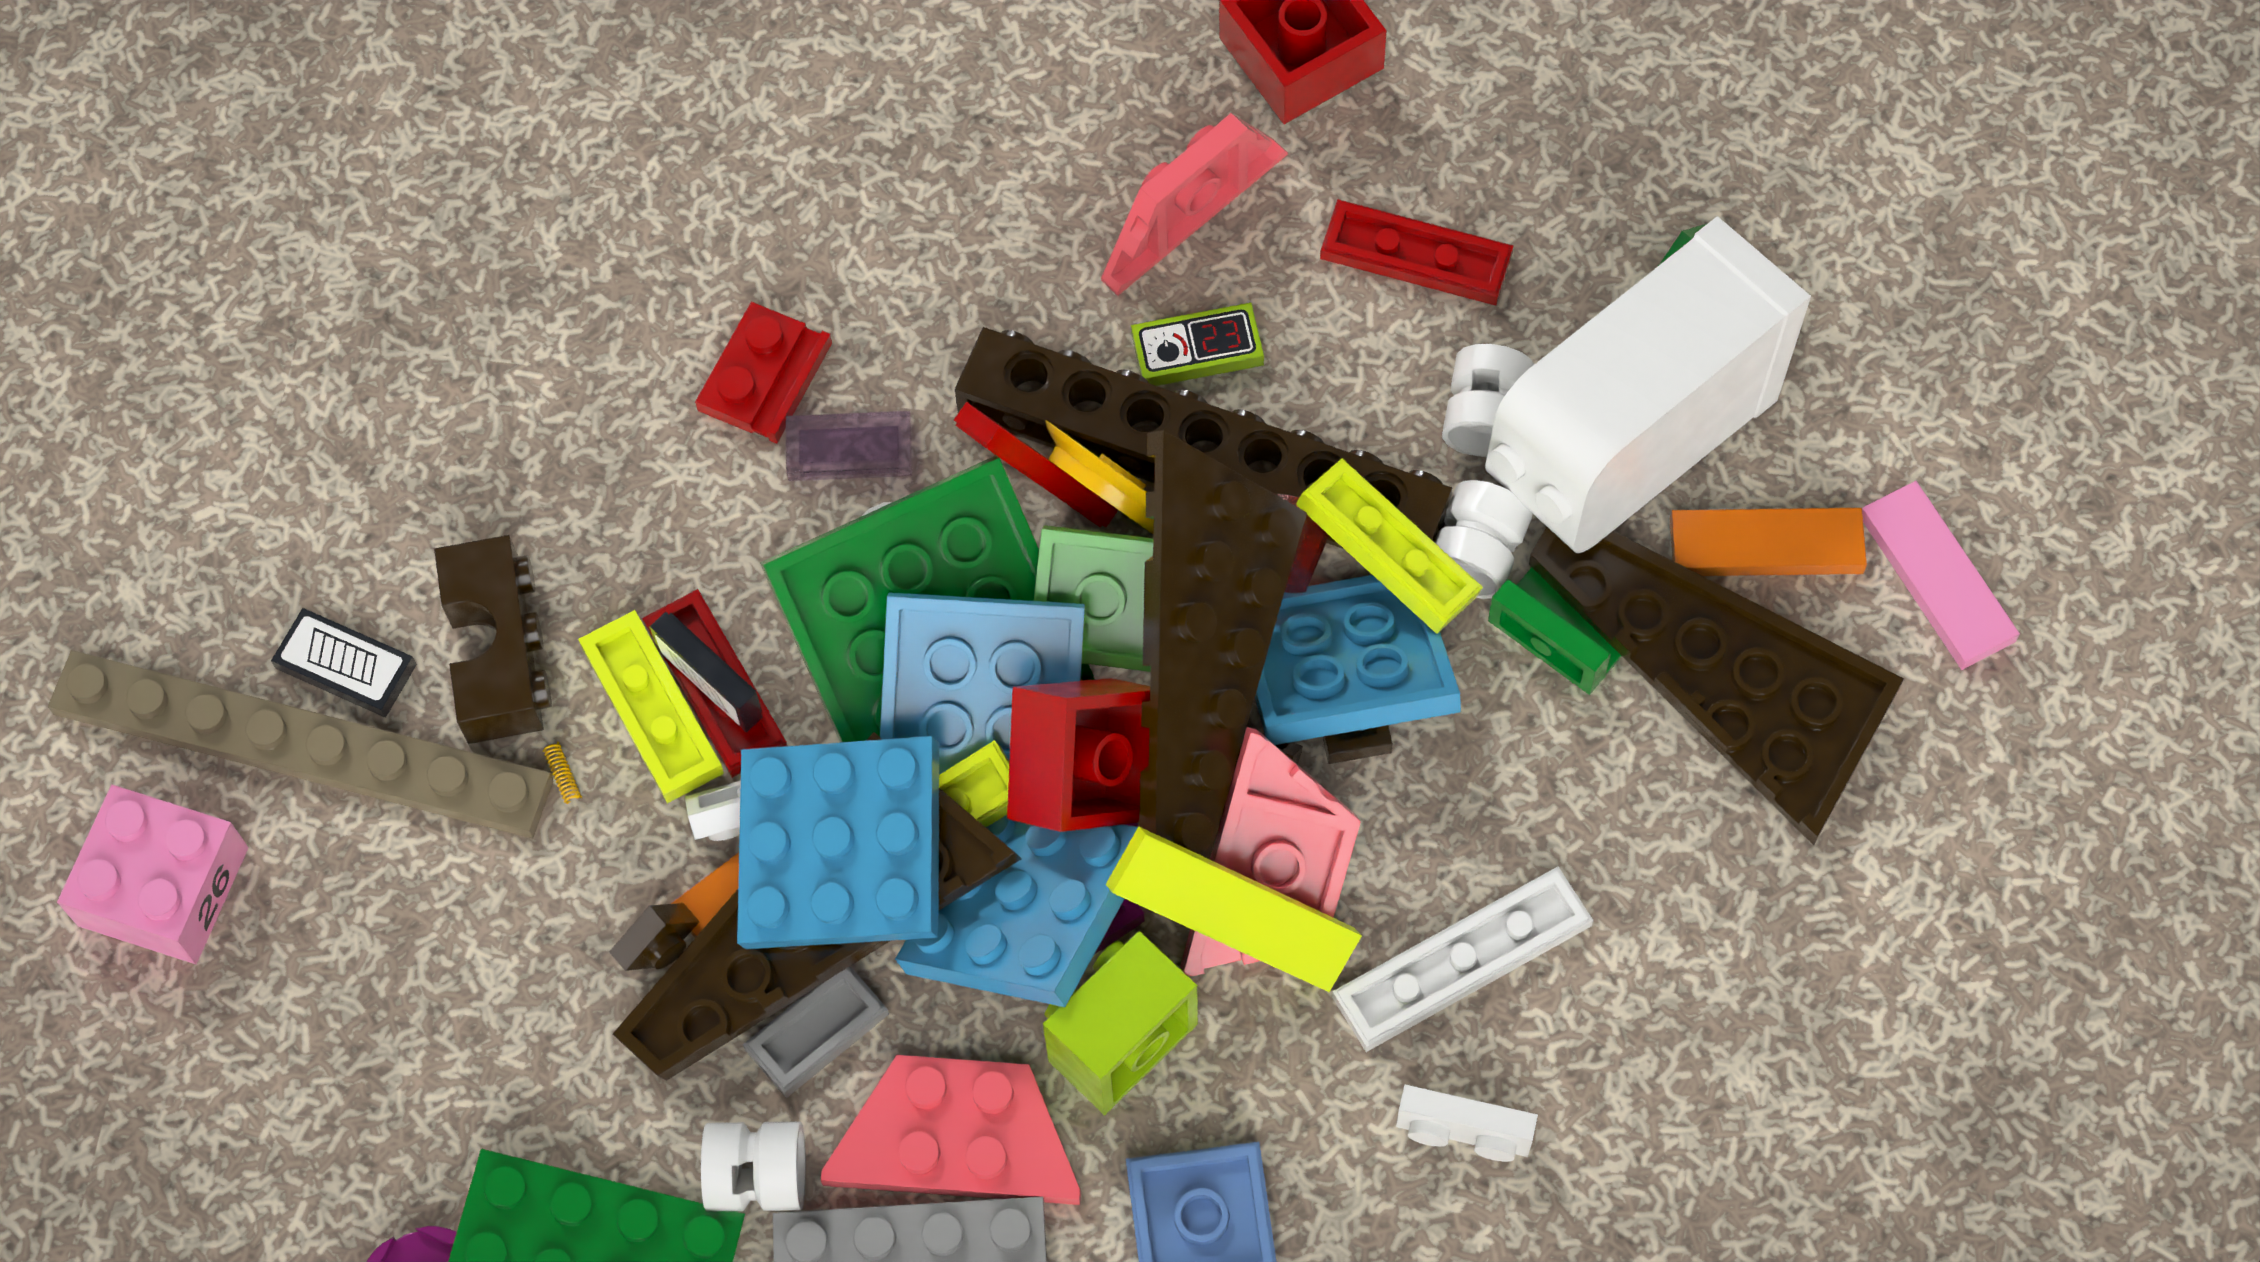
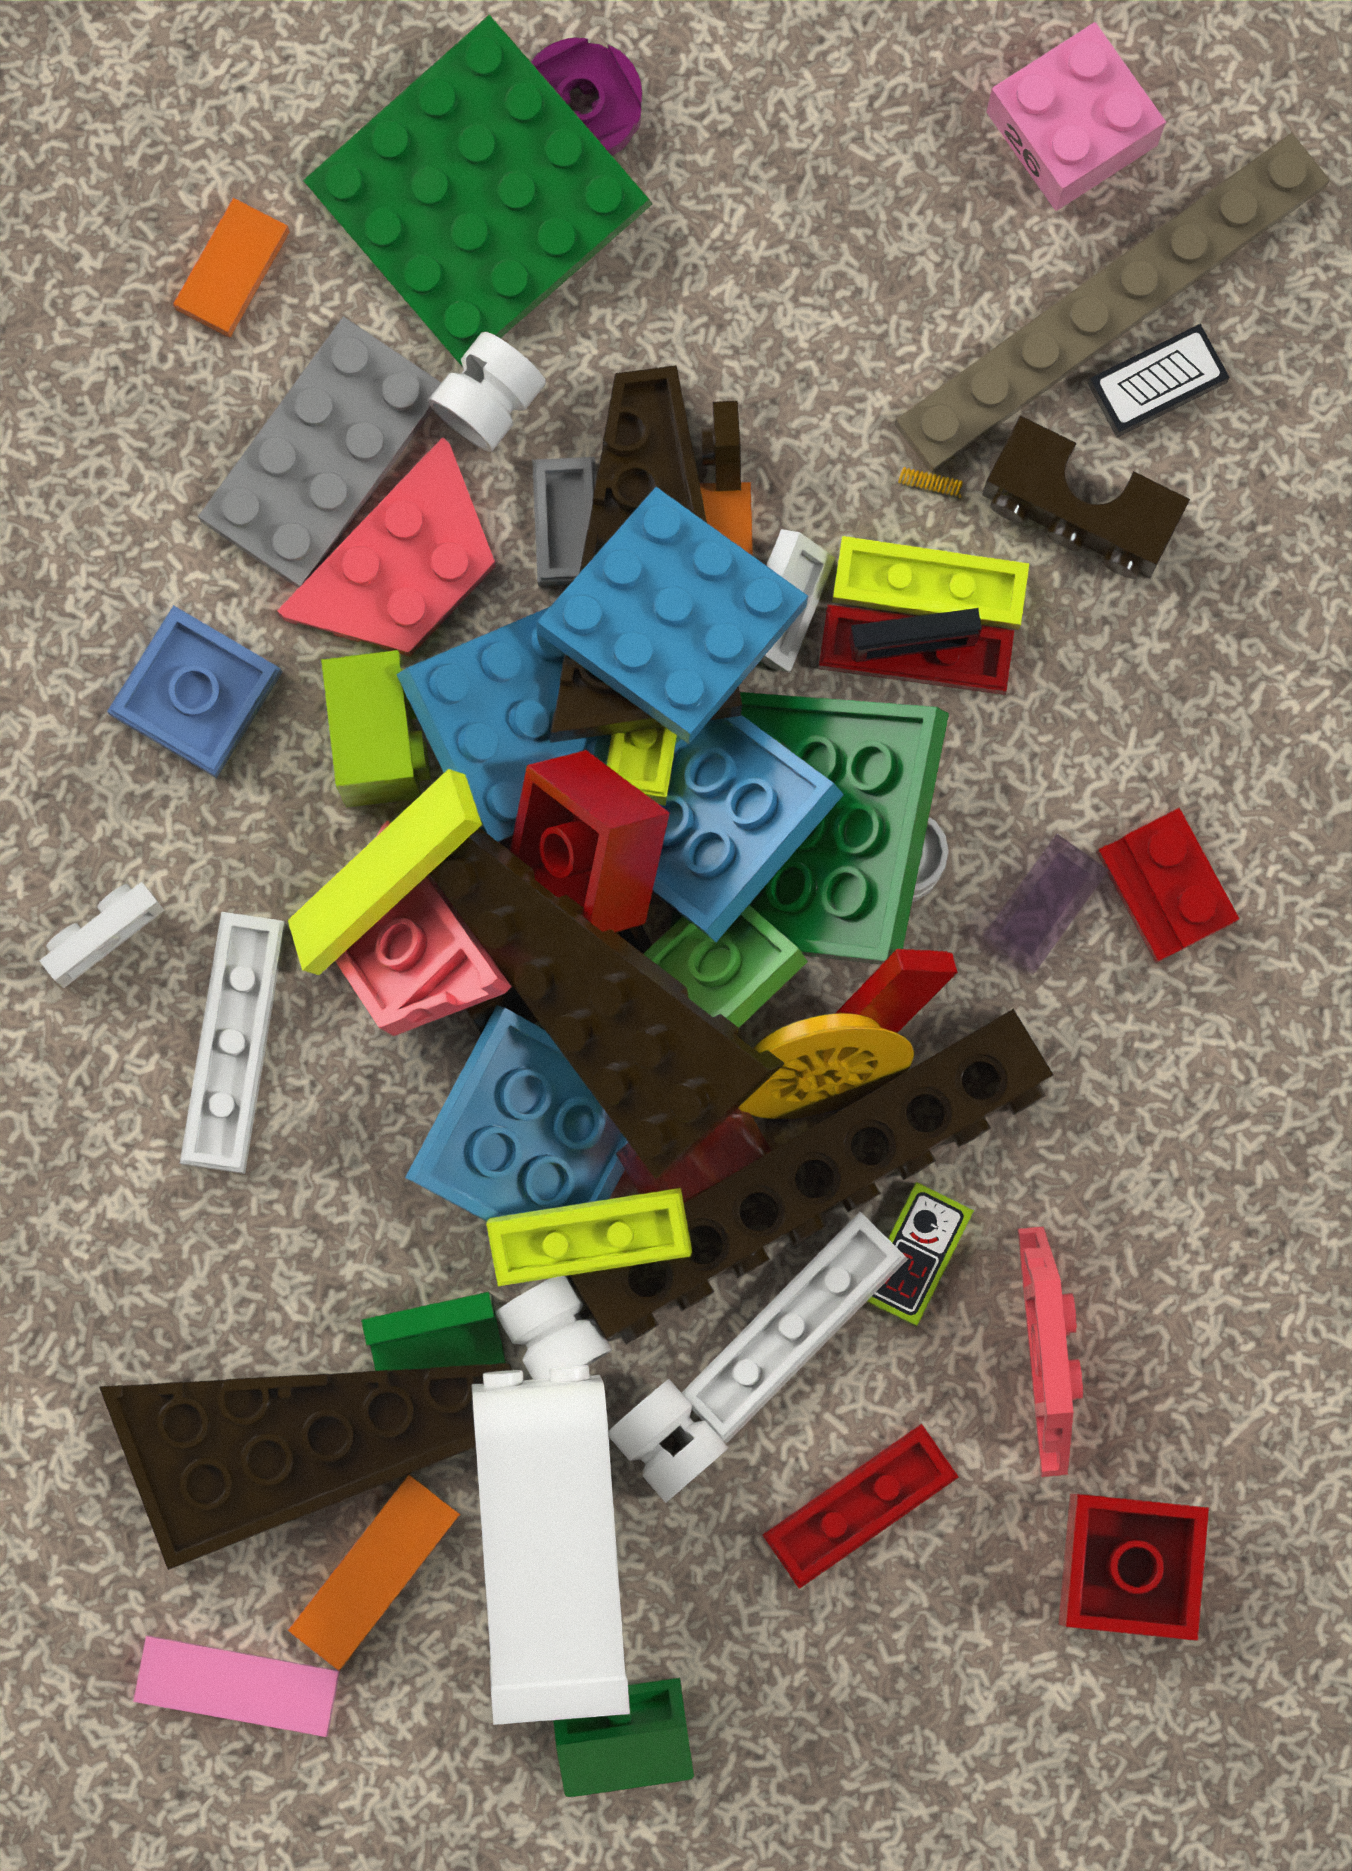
camera: 125 degrees right, 15 degrees up
none -> white tile [682,1212,908,1443]

